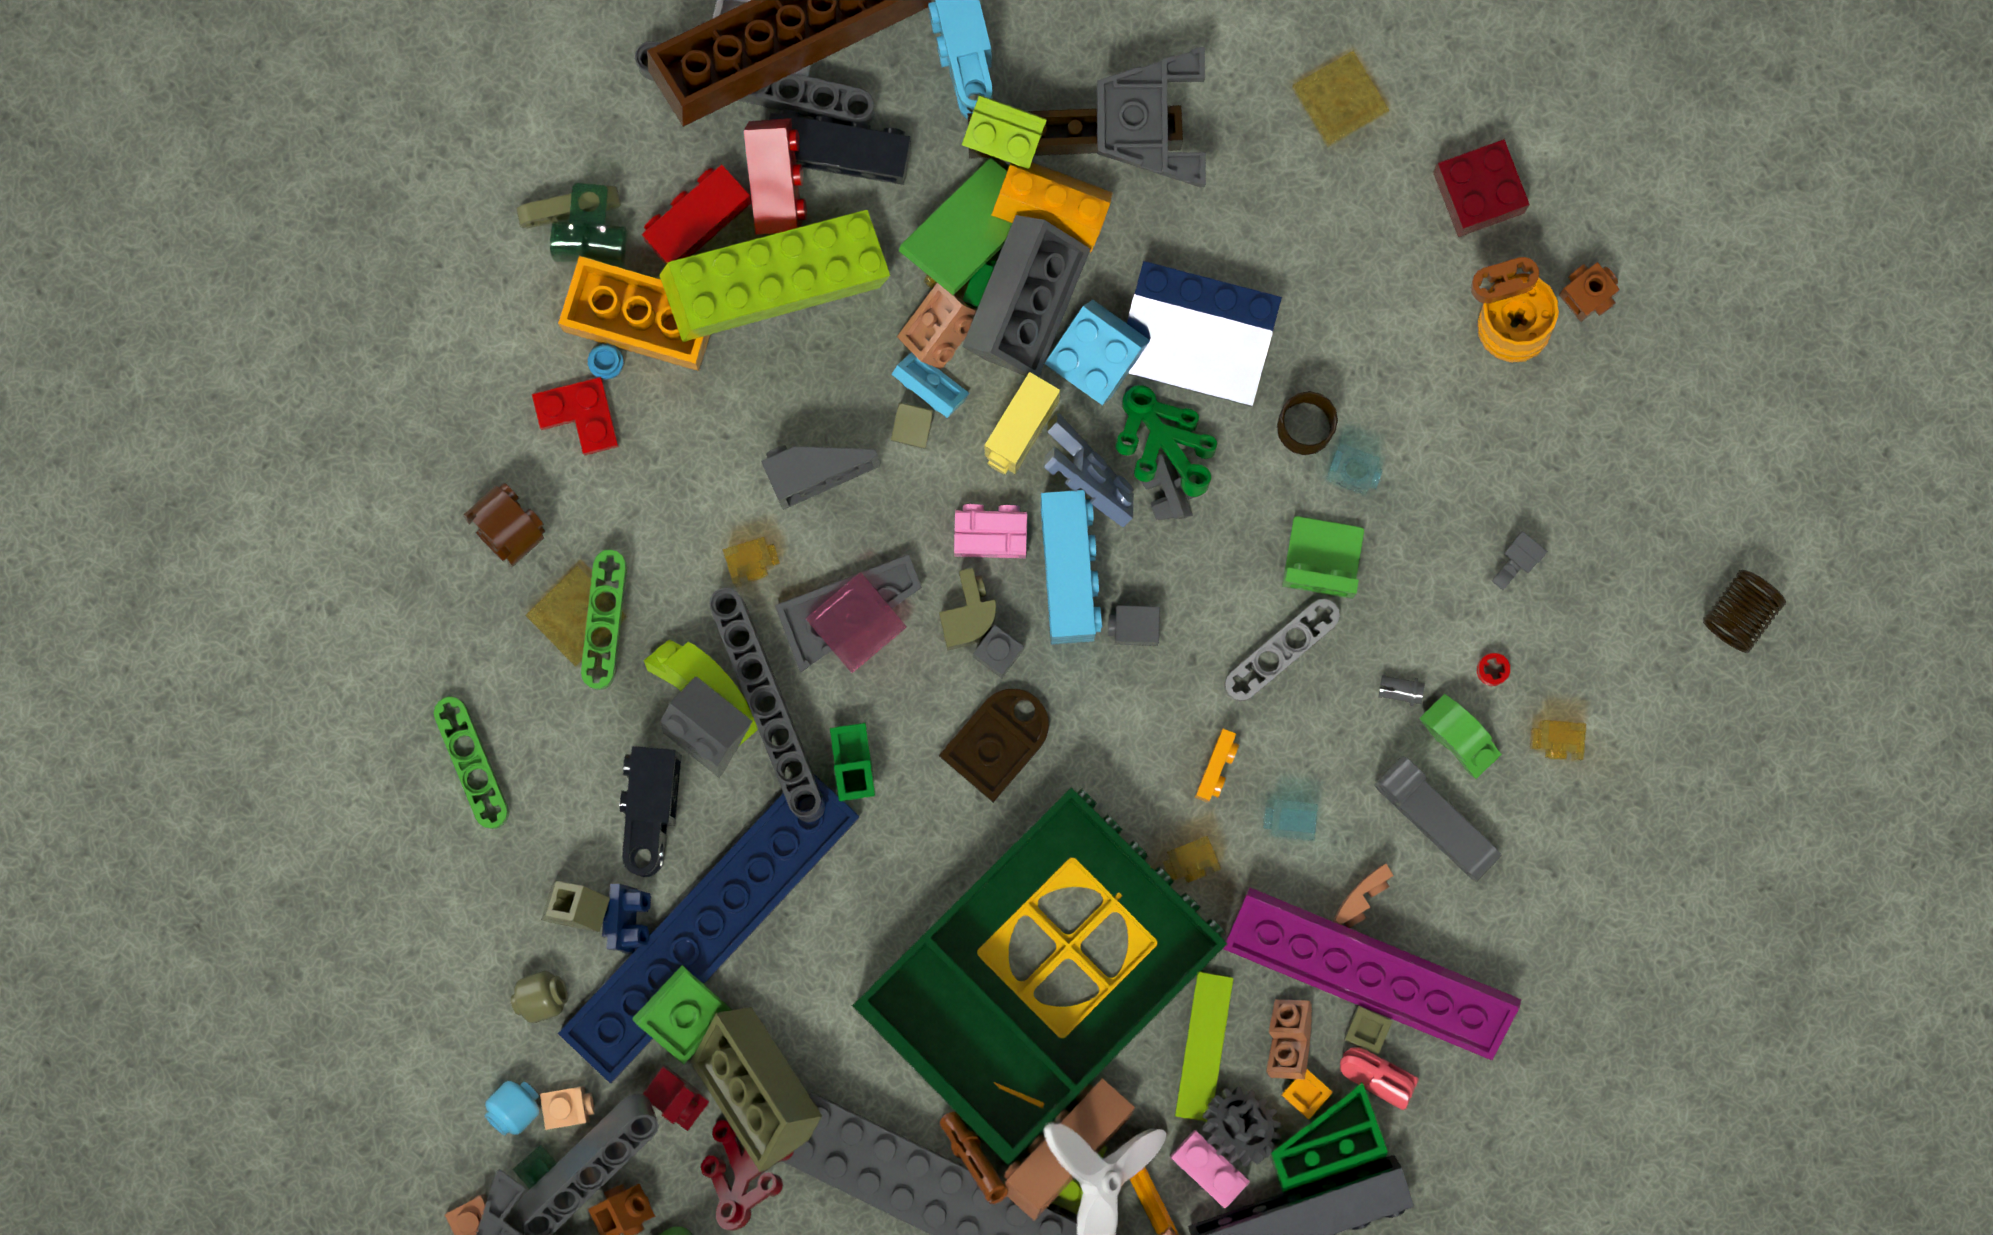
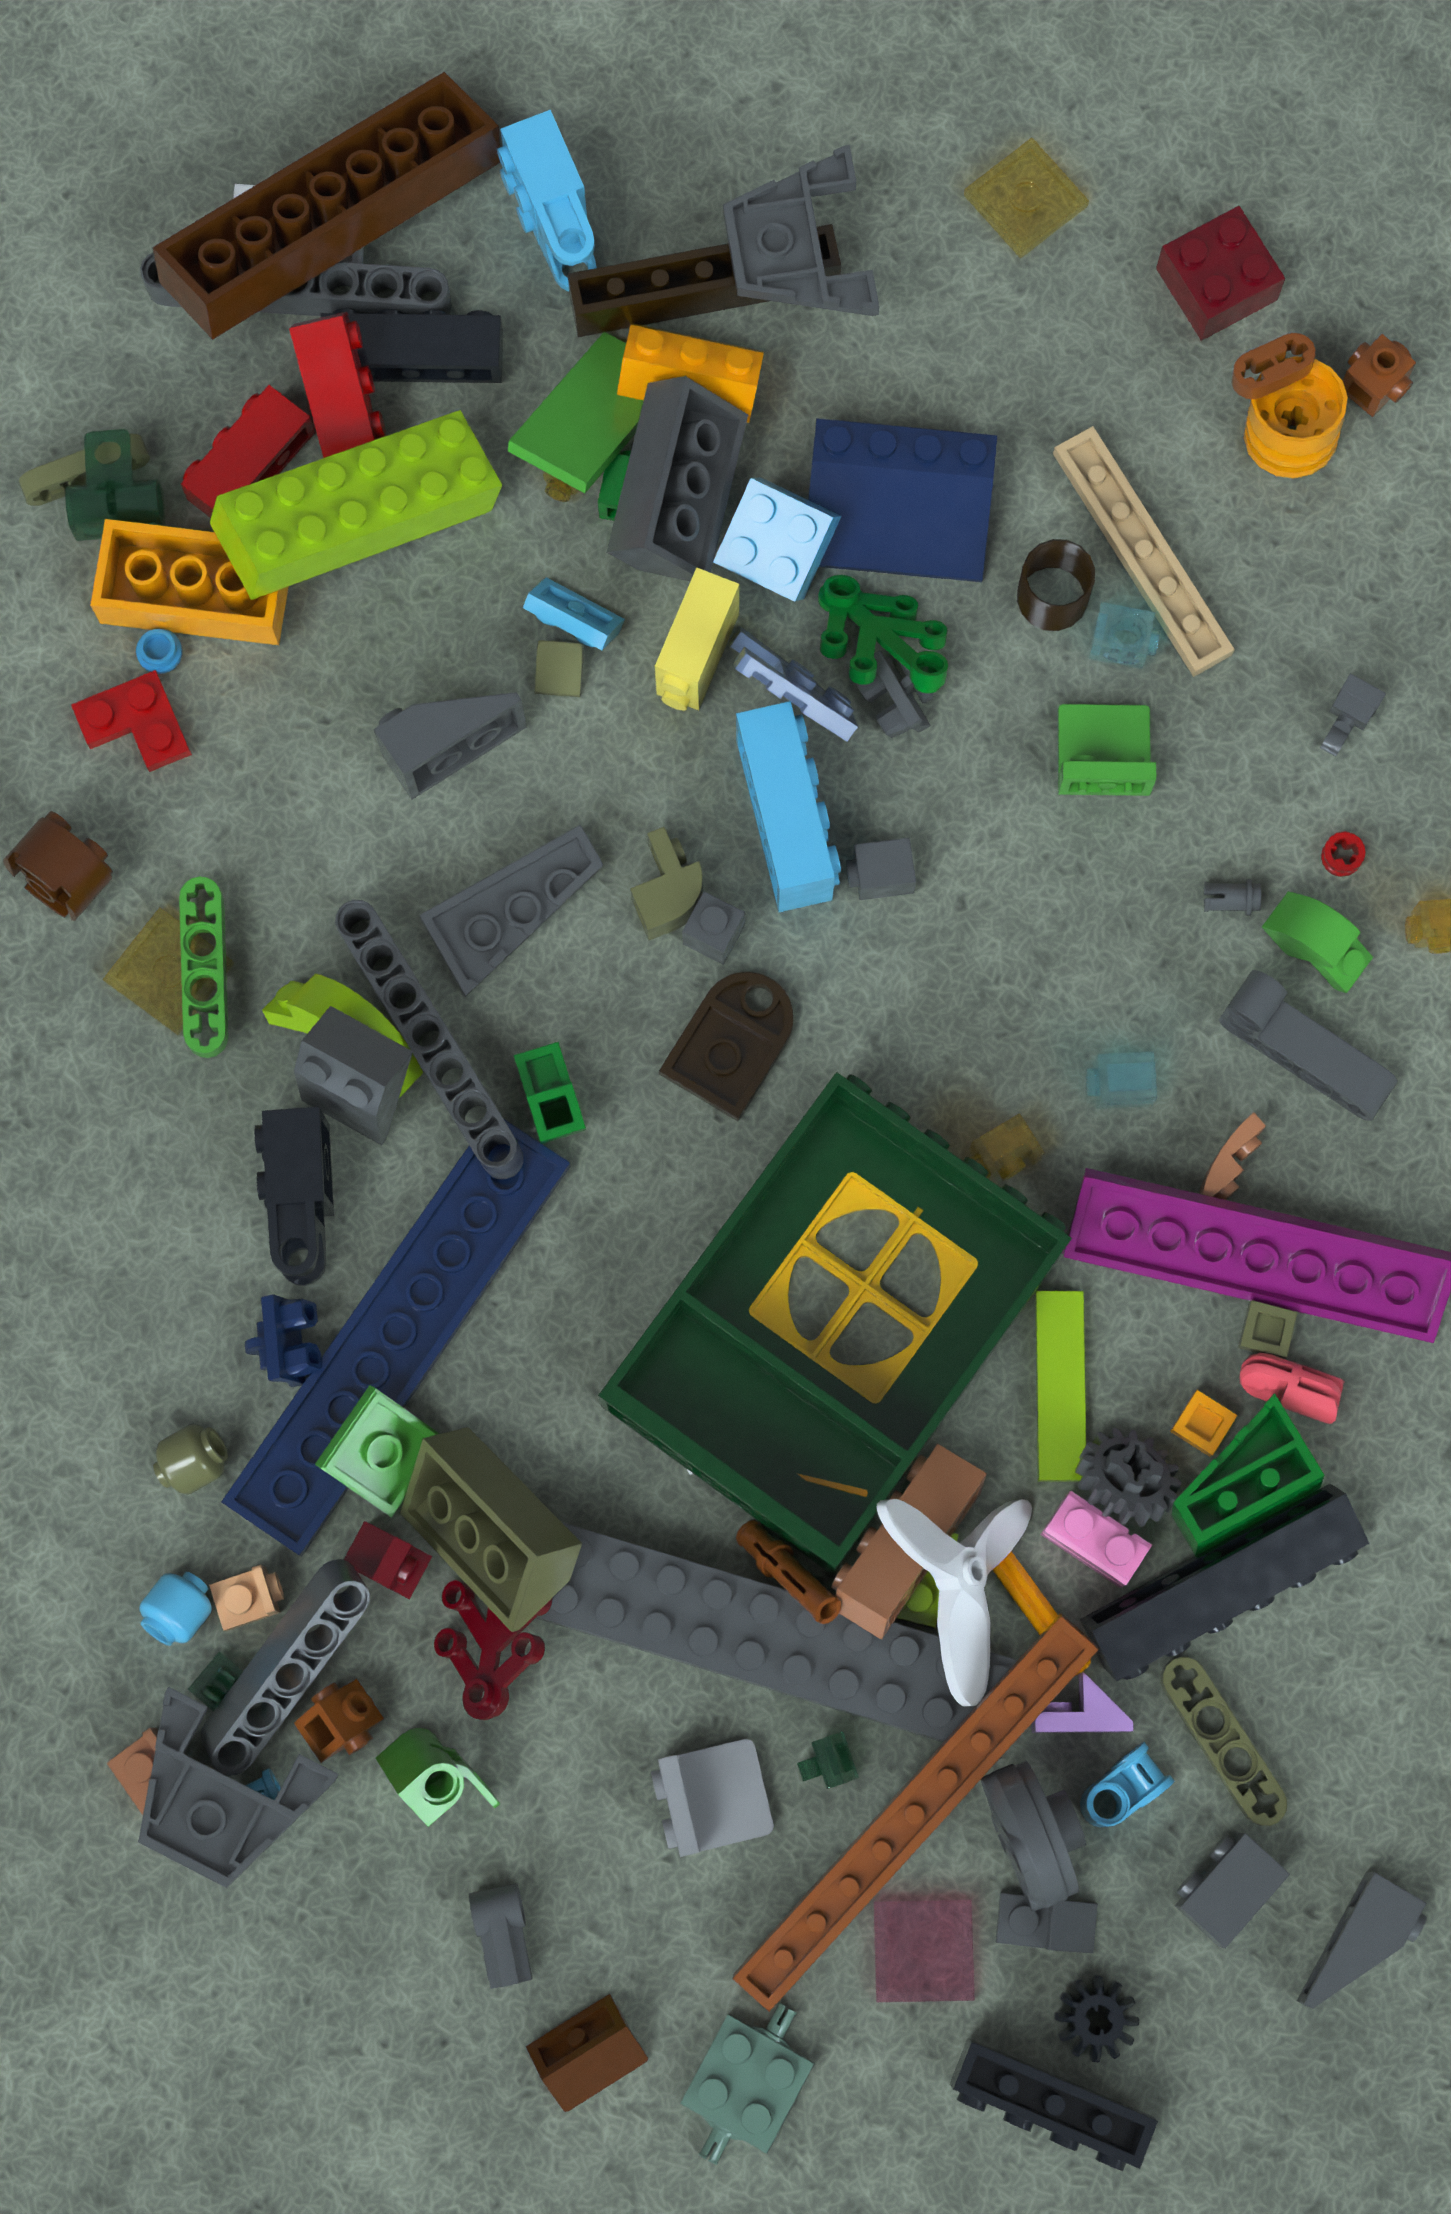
camera: 10 degrees left, 5 degrees down
bright green beam [434,697,509,829] -> none
olive slope [541,881,610,933] -> none
clear yellow brick [722,537,780,588] -> none
clear pink tile [805,572,907,673] -> none
nougat bracket [897,283,977,369] -> none
bright pink brick [954,504,1027,559] -> none
lime plate [962,95,1047,169] -> none
light orange plate [1195,728,1239,803] -> none
light grey beam [1225,599,1340,702] -> none
nougat slope [1266,999,1312,1079] -> none
none -> tan plate [1053,426,1235,677]

